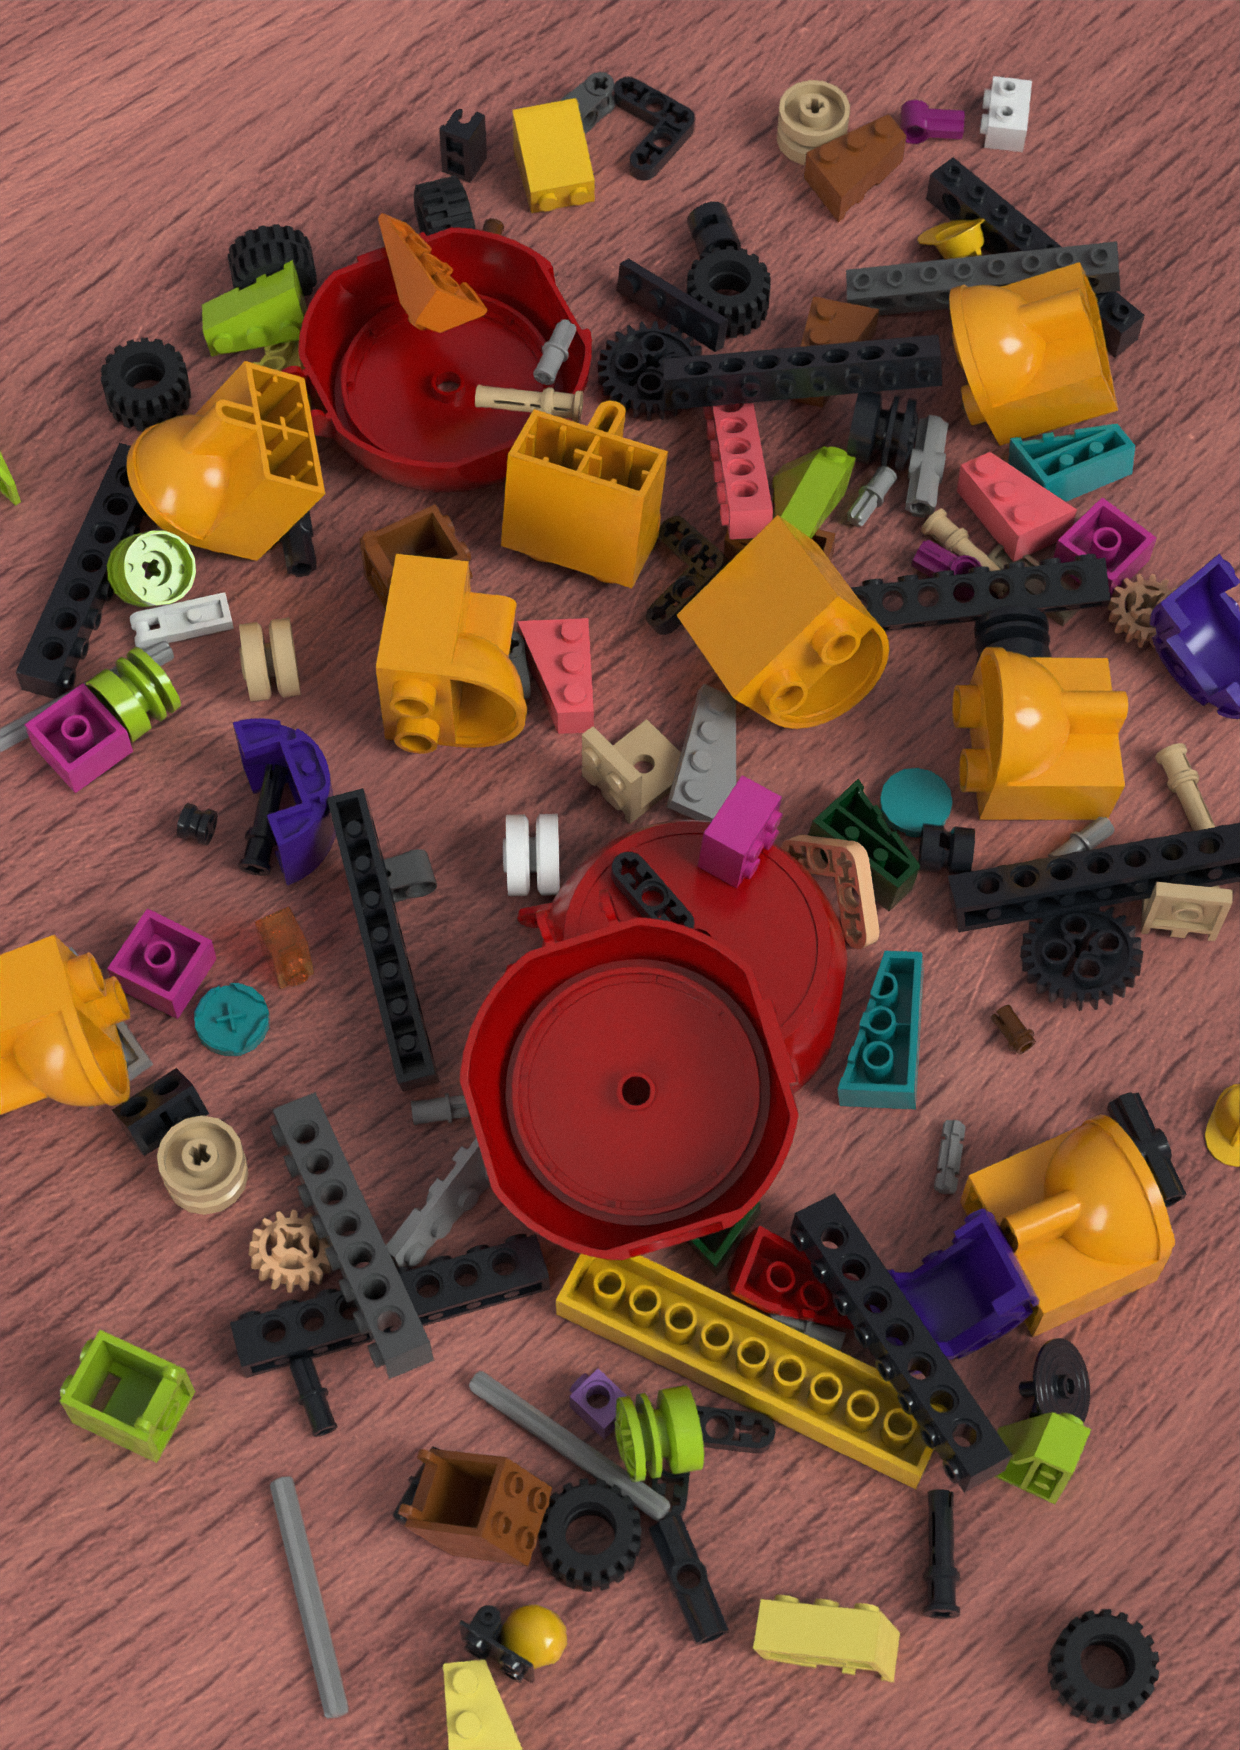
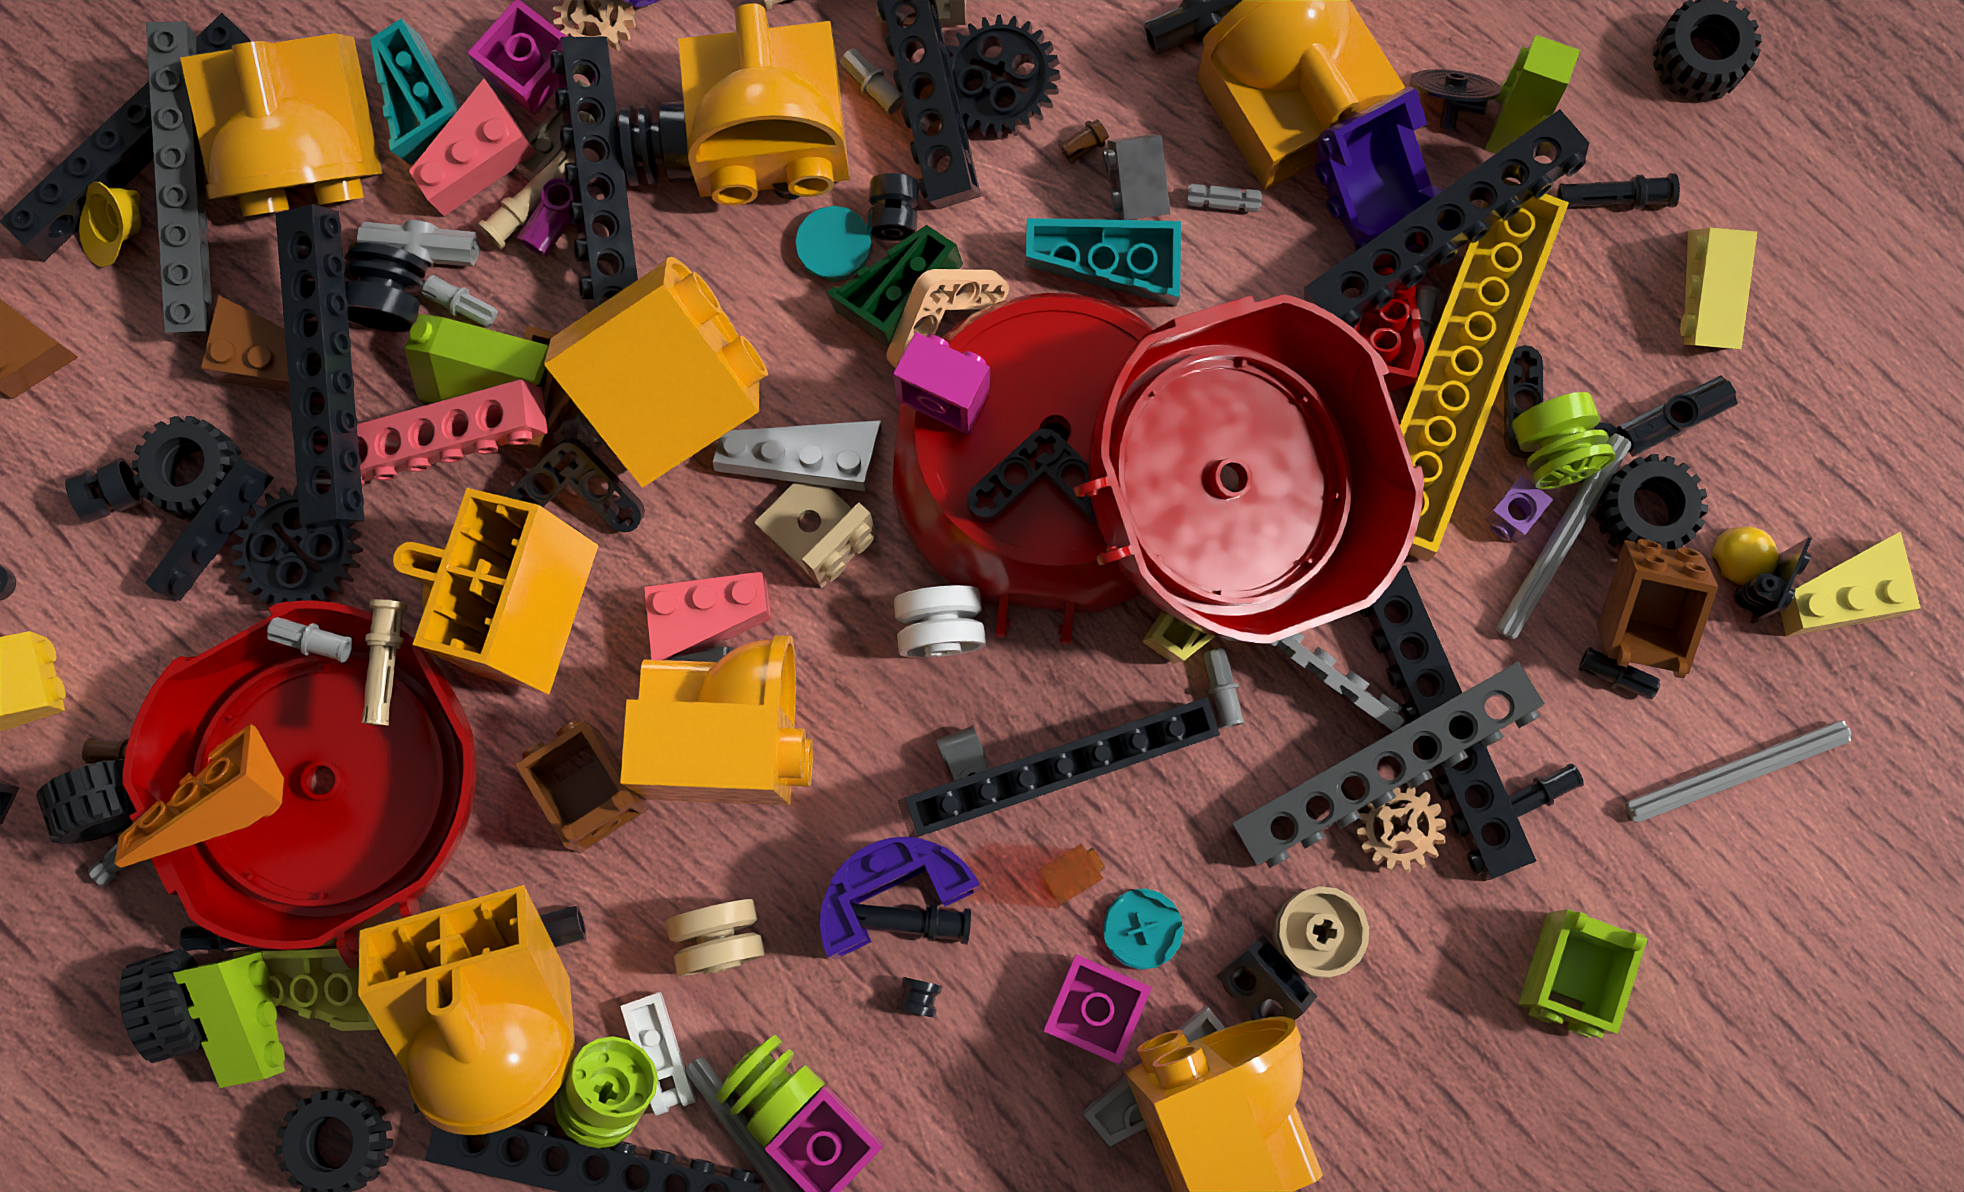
camera: 90 degrees left, 15 degrees up
none -> flat silver brick [1102,134,1170,220]

